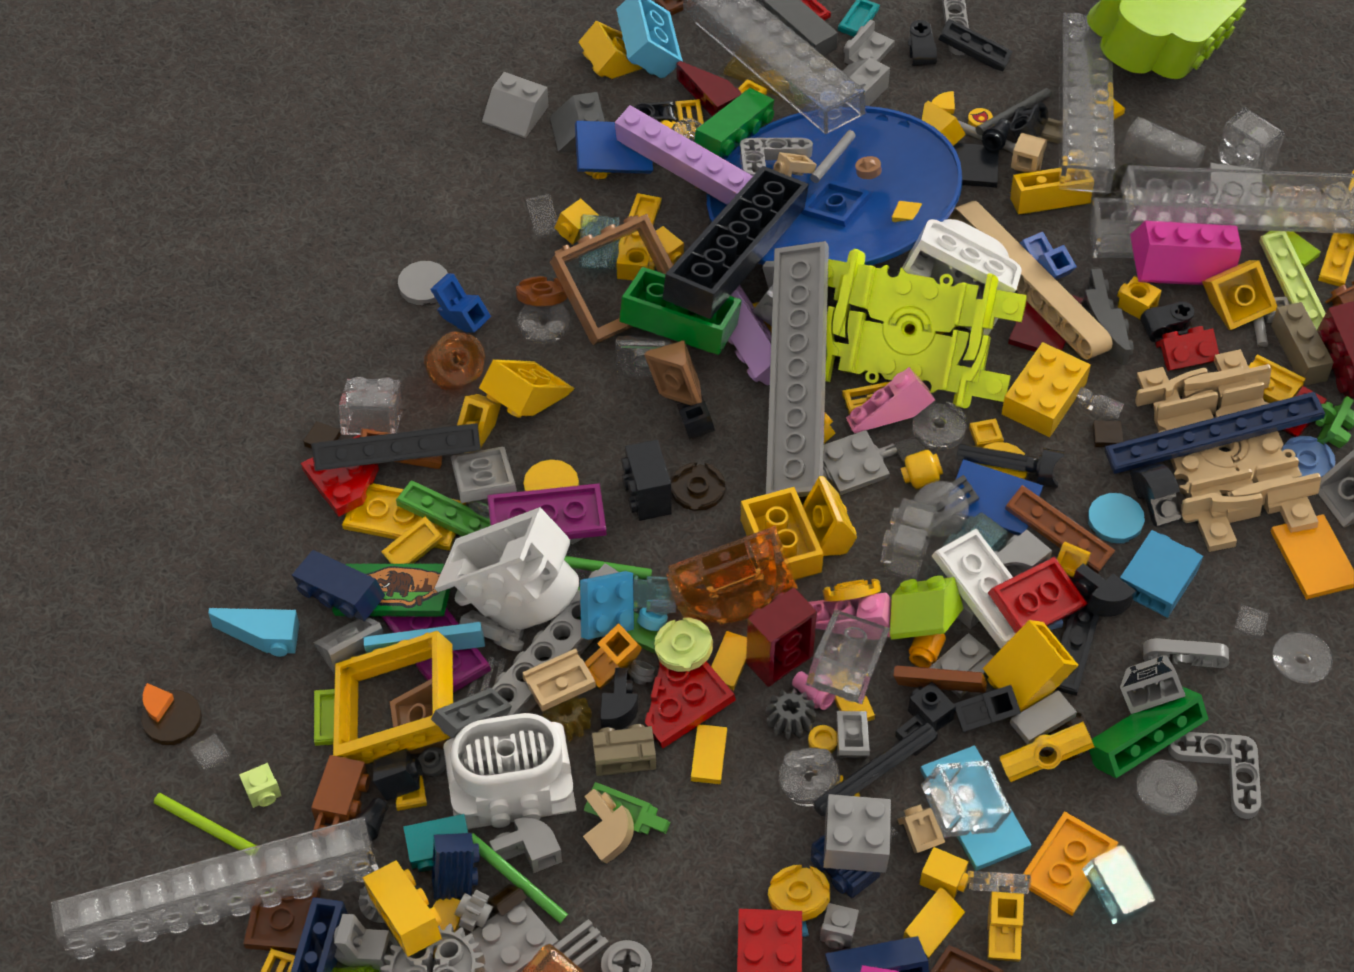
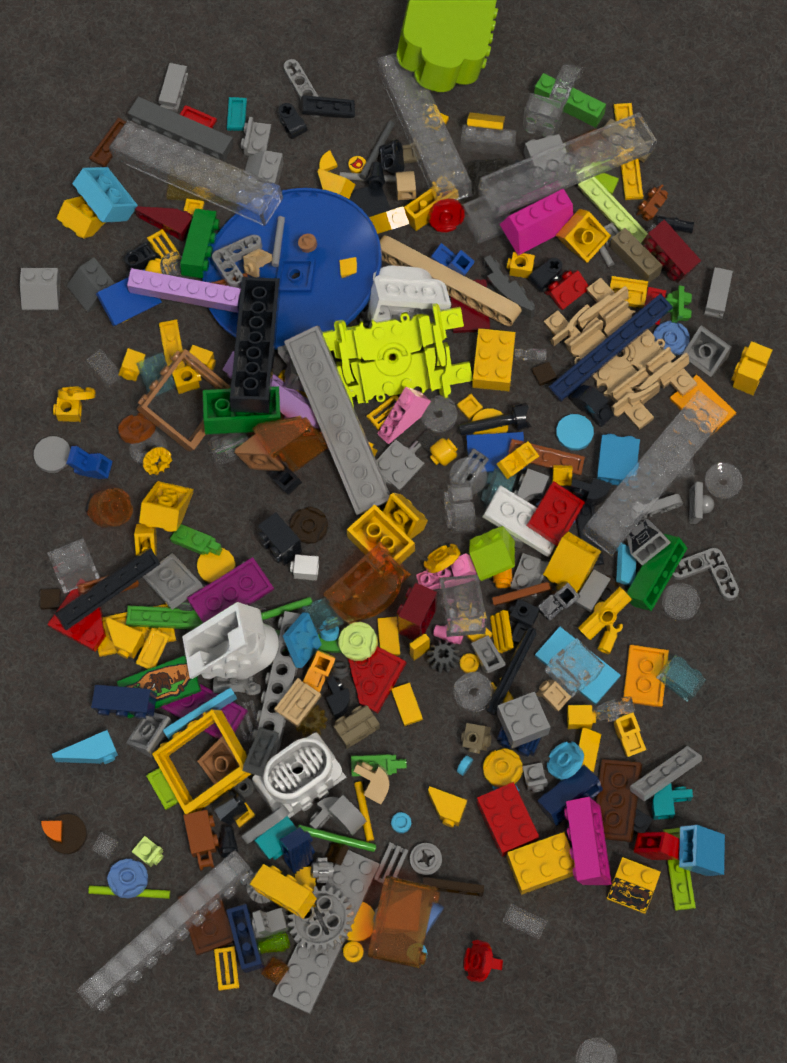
camera: 25 degrees left, 15 degrees up
none -> yellow brick [53,397,82,422]
none -> yellow tile [58,386,96,400]
none -> yellow slope [106,617,145,659]
none -> medium blue tile [107,859,149,898]
none -> yellow gear [143,447,172,476]
none -> bright green hinge [170,524,223,556]
none -> light grey beam [241,805,290,844]
none -> clear orange windscreen [253,416,328,472]
none -> white brick [290,555,319,580]
none -> light grey brick [329,795,367,836]
none -> yellow bar [354,781,374,842]
none -> slope [369,206,409,234]
none -> medium azure tile [391,812,411,833]
none -> yellow tile [410,634,430,661]
none -> red tile [428,198,465,232]
none -> yellow slope [428,786,467,827]
none -> medium azure tile [456,755,473,776]
none -> dark tan brick [461,723,492,754]
none -> yellow tile [467,112,505,130]
none -> yellow tile [490,610,514,653]
none -> yellow slope [496,441,539,479]
none -> bright green brick [534,73,606,128]
none -> medium azure tile [547,742,584,780]
none -> clear slope [549,63,584,104]
none -> clear brick [582,390,728,556]
none -> yellow bar [597,624,623,654]
none -> medium azure tile [616,544,636,586]
none -> light grey tile [689,482,714,524]

